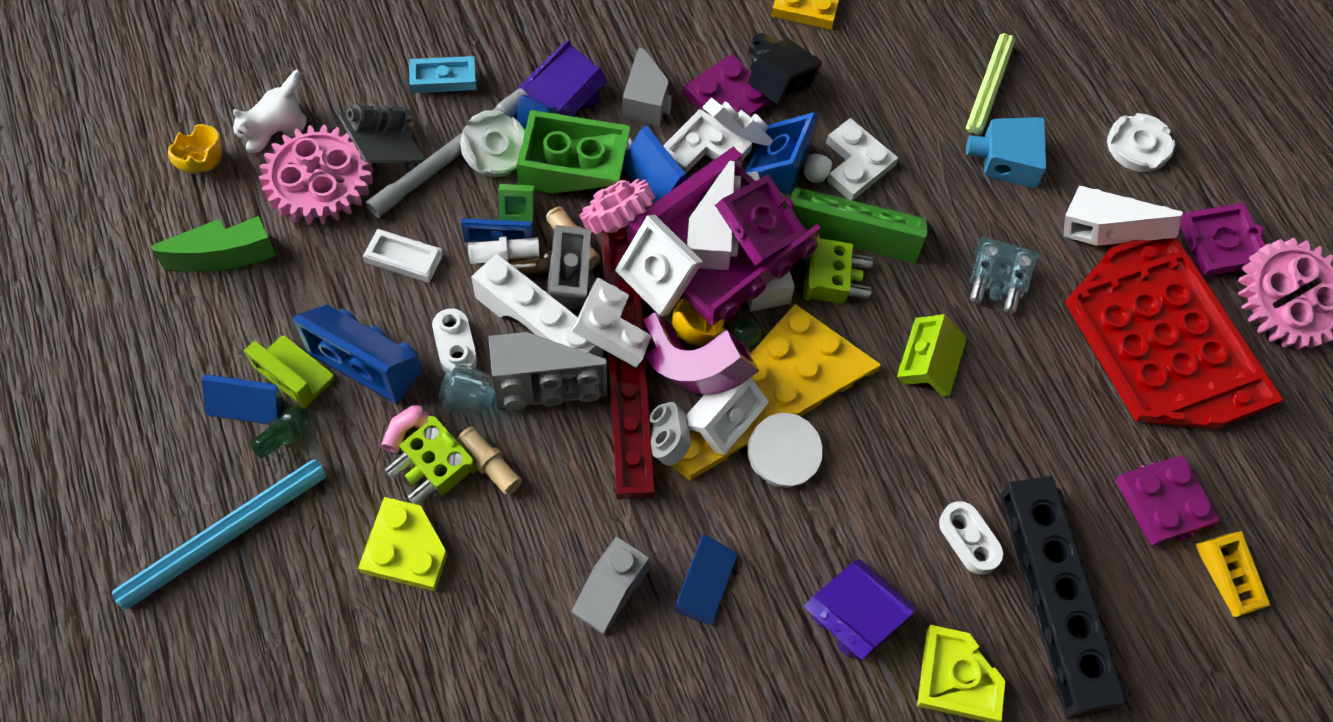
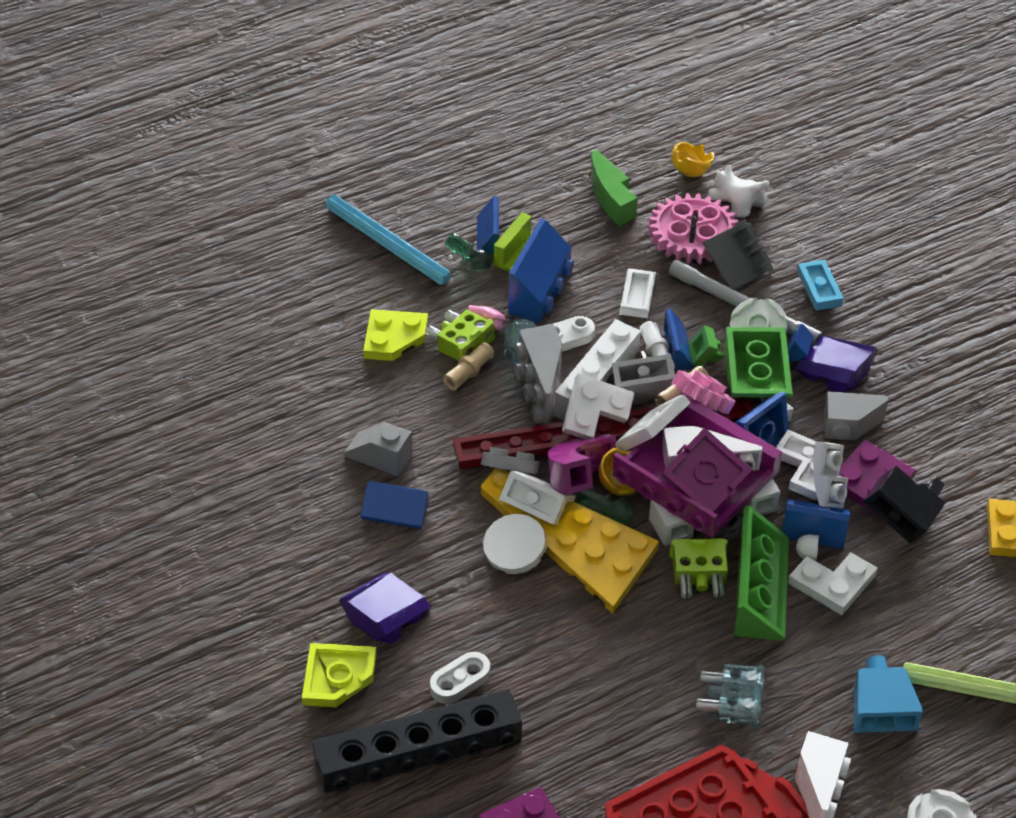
camera: 85 degrees right, 15 degrees down
lime panel [897,314,966,396] -> none

